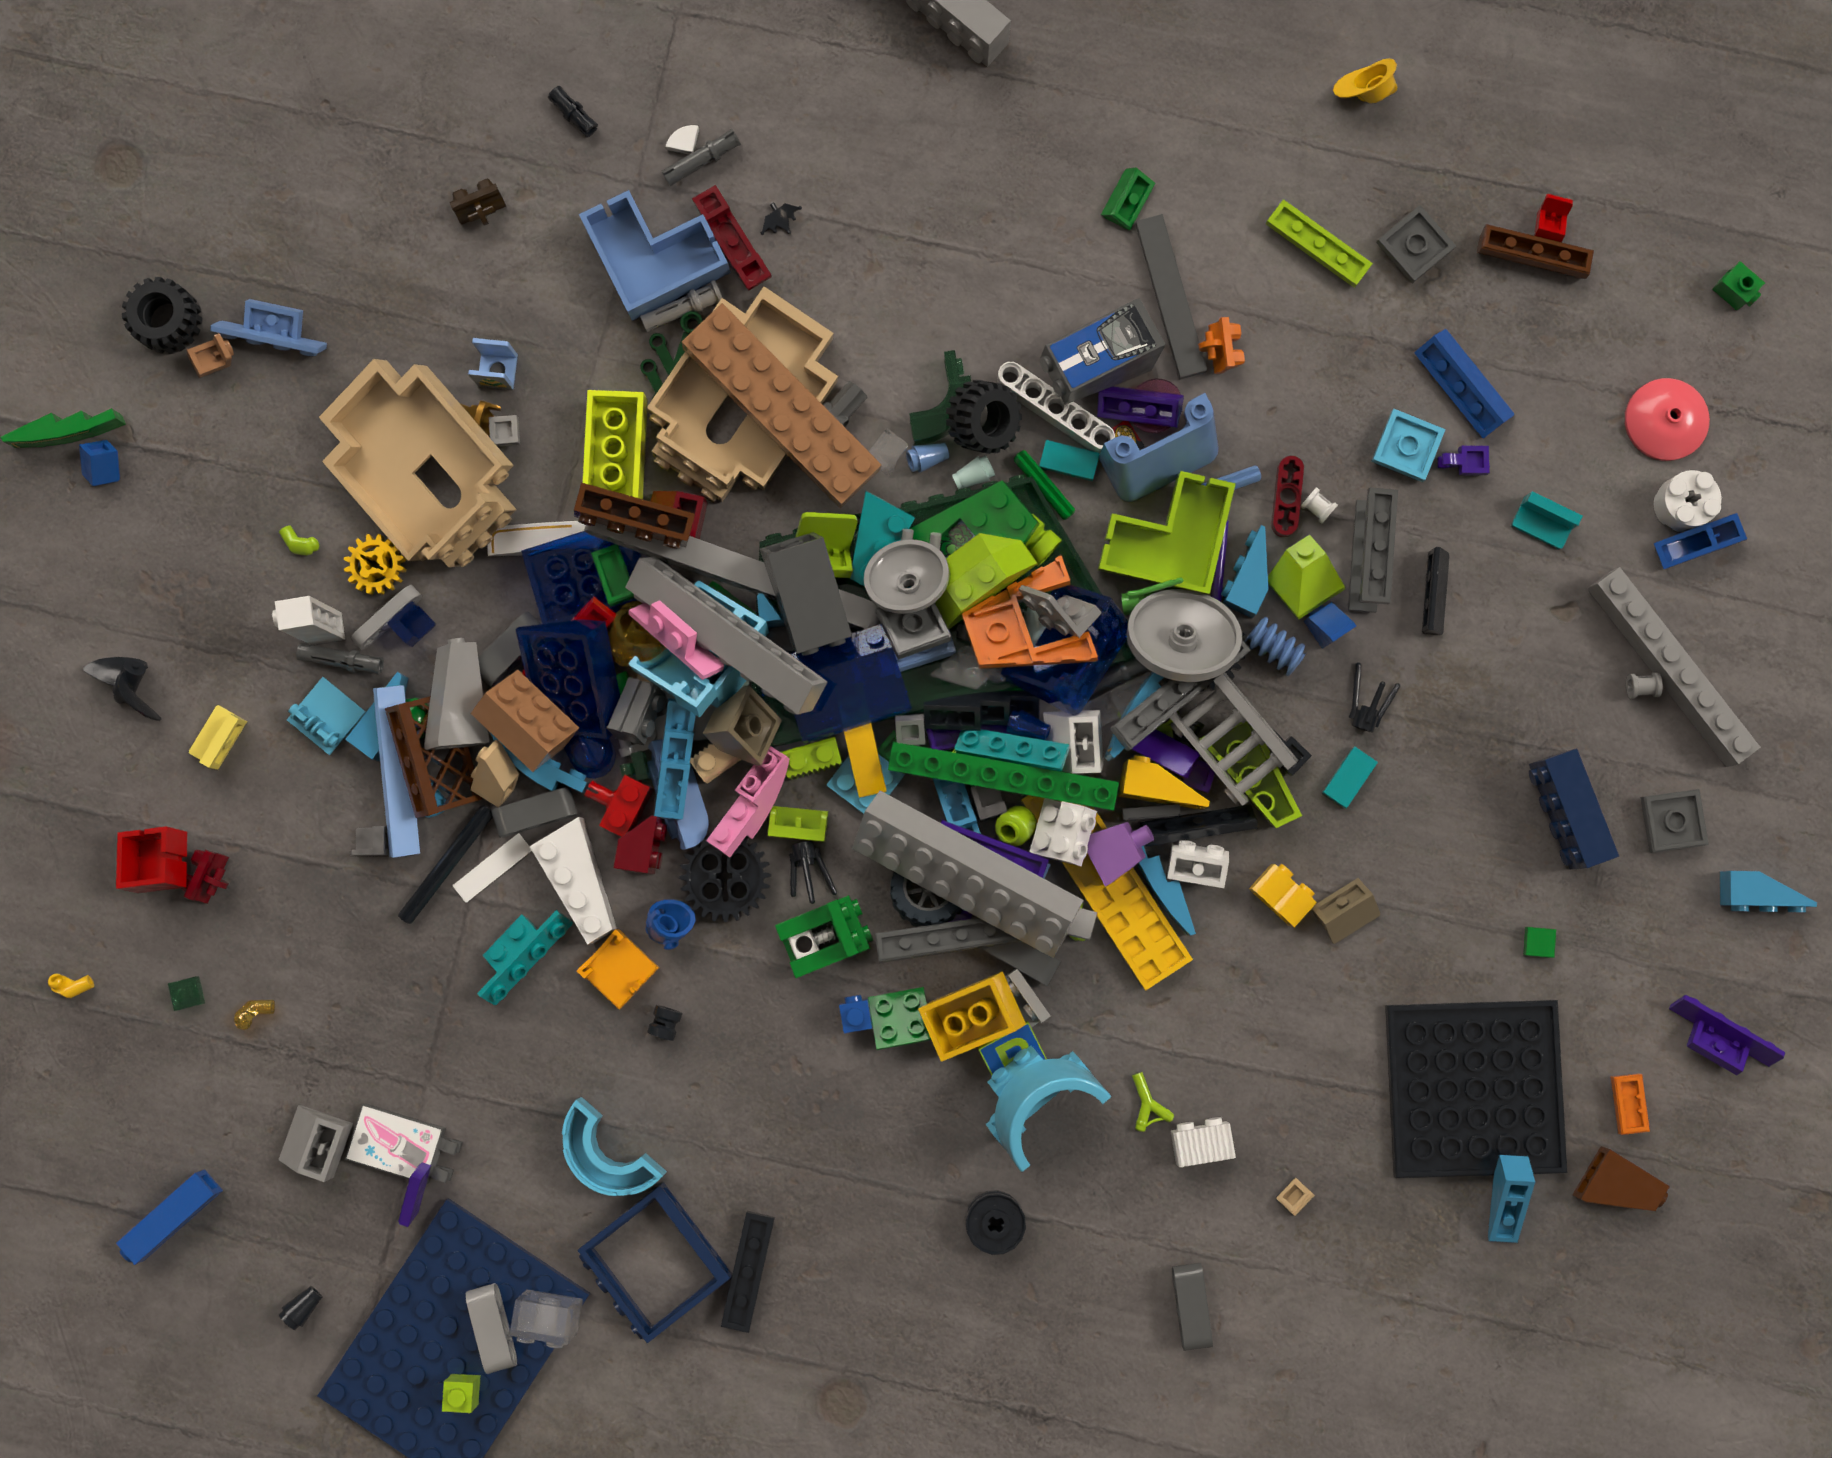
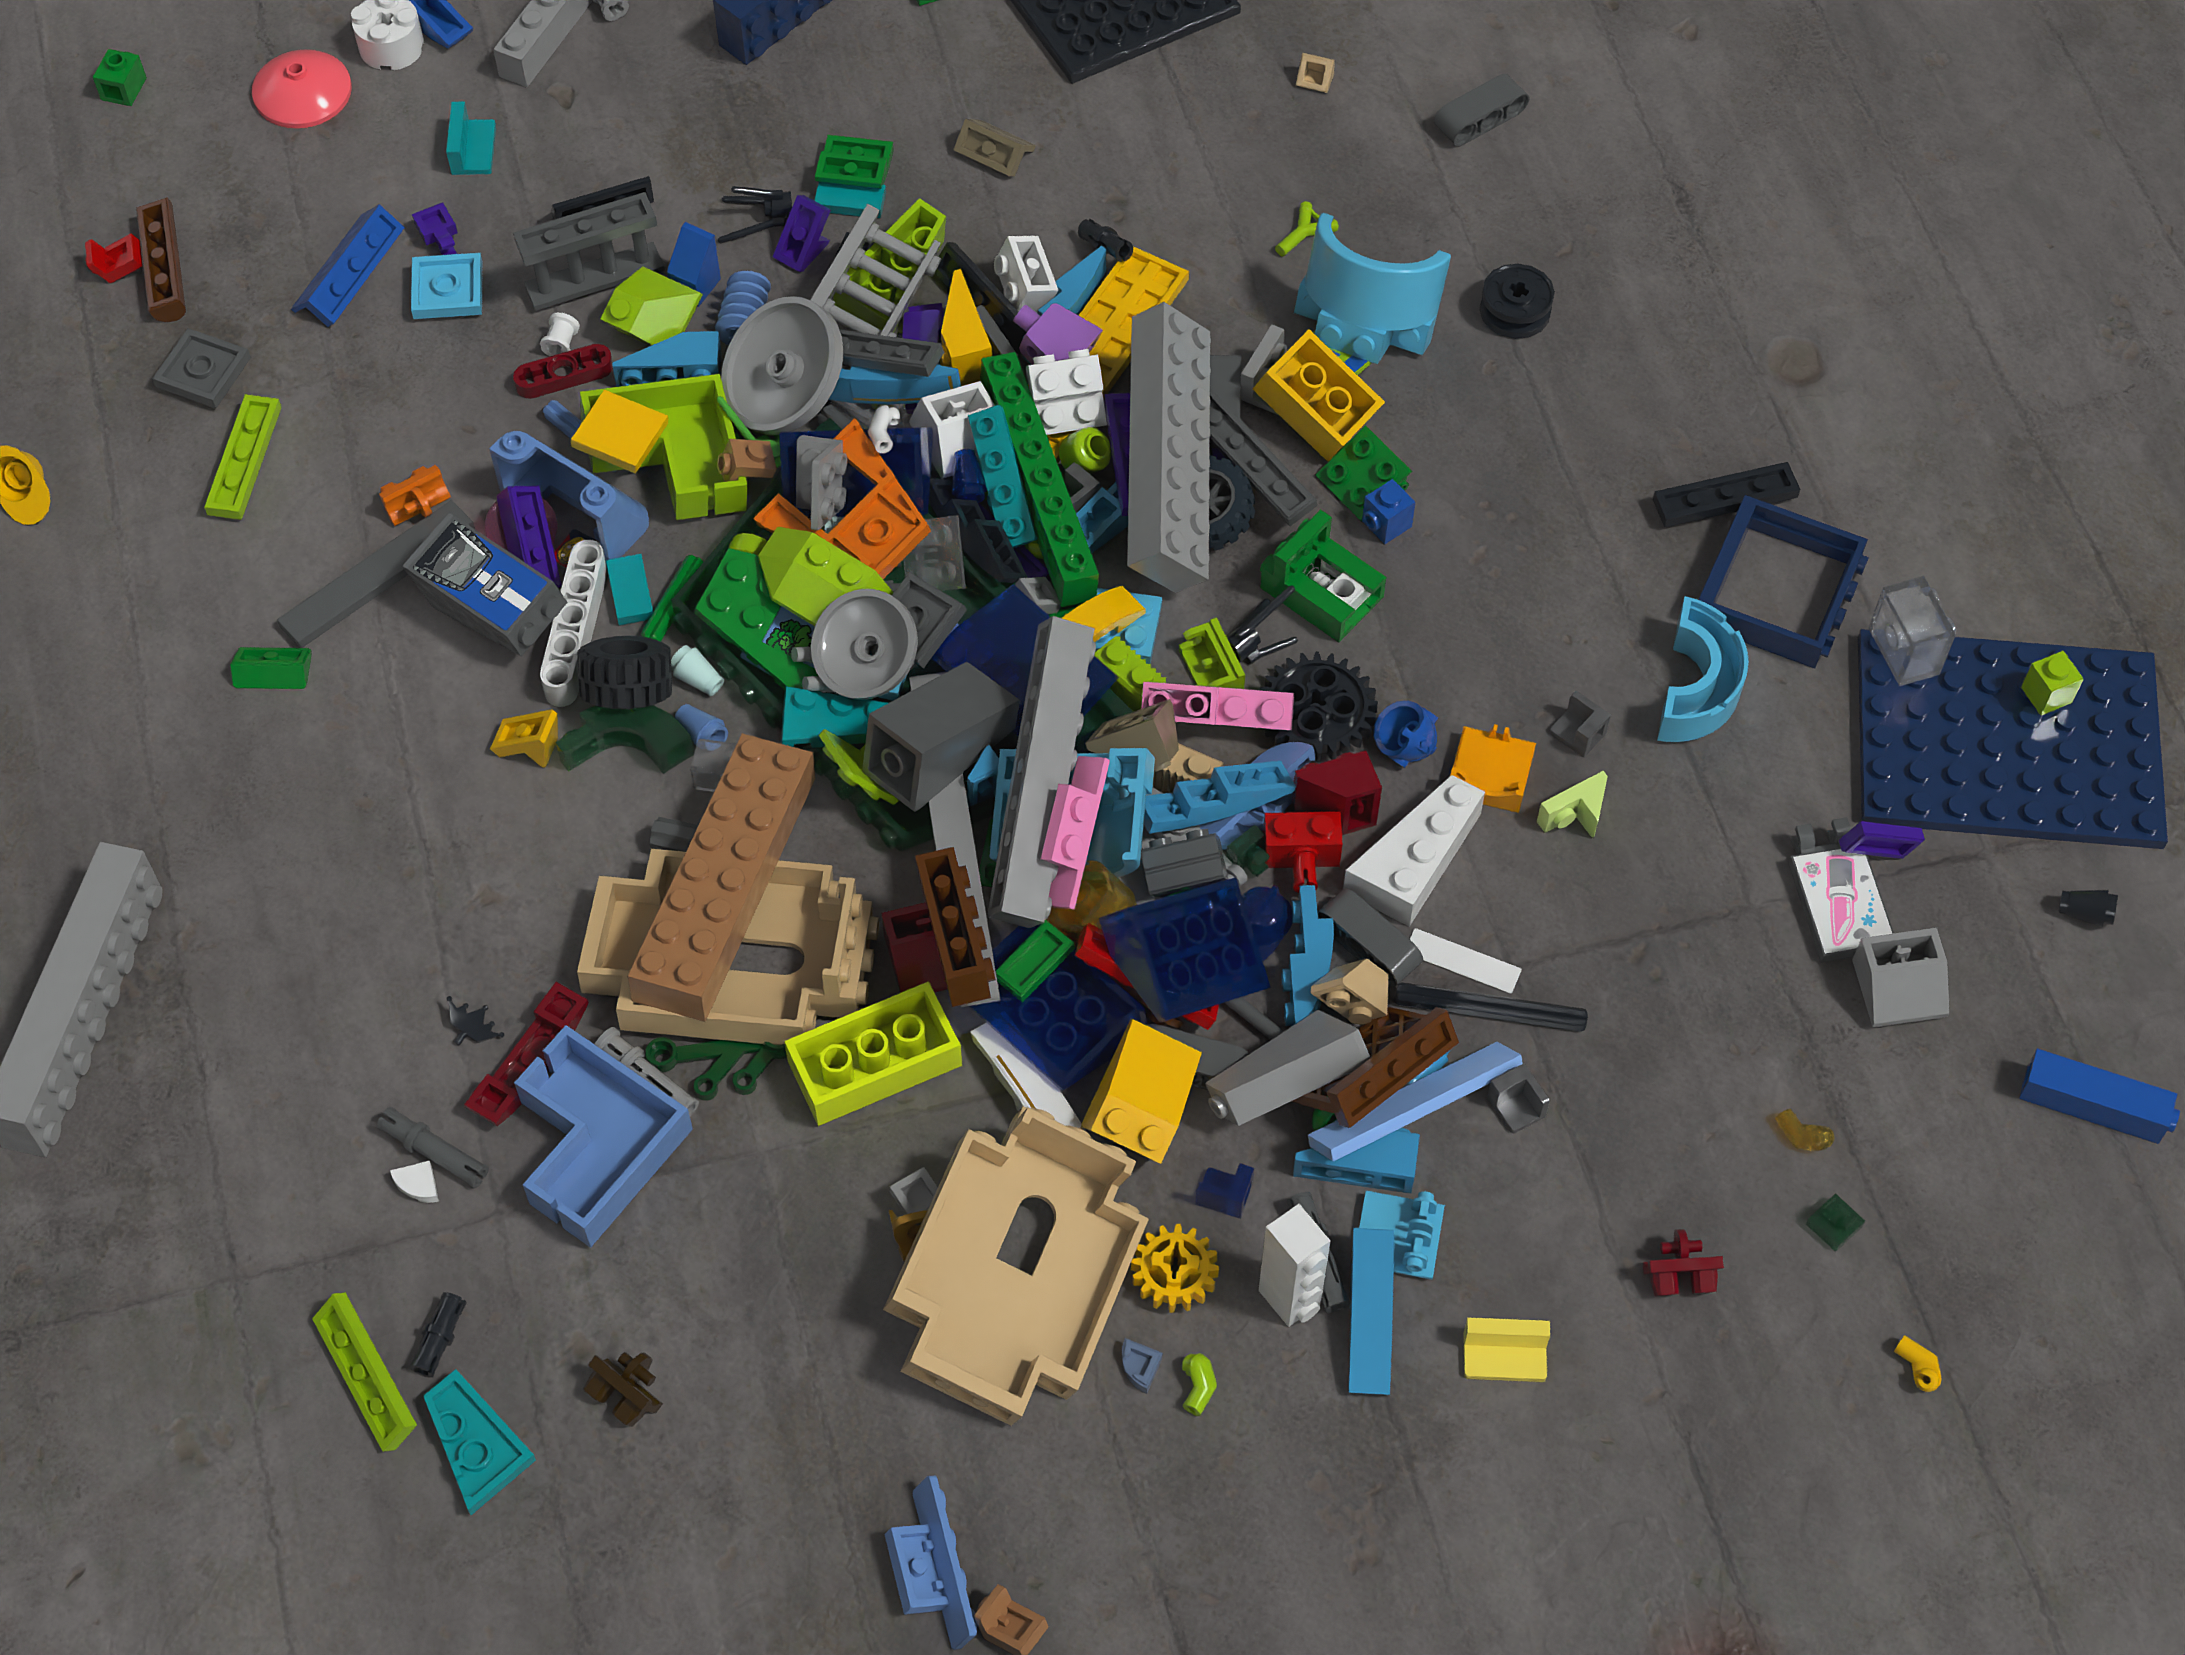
camera: 120 degrees left, 25 degrees down
black piece [83,657,161,721] -> none
red piece [116,826,187,893] -> none
light grey beam [351,585,422,650] -> none
light grey beam [466,1283,517,1374] -> none
light blue piece [468,338,518,390] -> none
medium nougat brick [470,670,579,772] -> none
teal bracket [477,910,573,1005] -> none
black wheel [647,1005,683,1041] -> none
white brick [1171,1117,1236,1167] -> none
yellow brick [1249,864,1317,928] -> none
none -> lime plate [312,1292,417,1452]
none -> teal wing [423,1369,536,1515]
none -> yellow slope [490,709,558,768]
none -> yellow tile [571,389,668,474]
none -> medium nougat bracket [717,439,777,482]
none -> dark purple slope [773,195,831,272]
none -> green slope [815,135,894,188]
none -> white arm [868,405,900,453]
none -> black pin [1078,219,1133,262]
none -> yellow slope [1081,1019,1202,1164]
none -> sand blue tile [1122,1338,1163,1394]
none -> dark azure slope [1348,1228,1394,1395]
none -> yellowish green slope [1537,771,1608,838]
none -> flat silver panel [1550,691,1611,758]

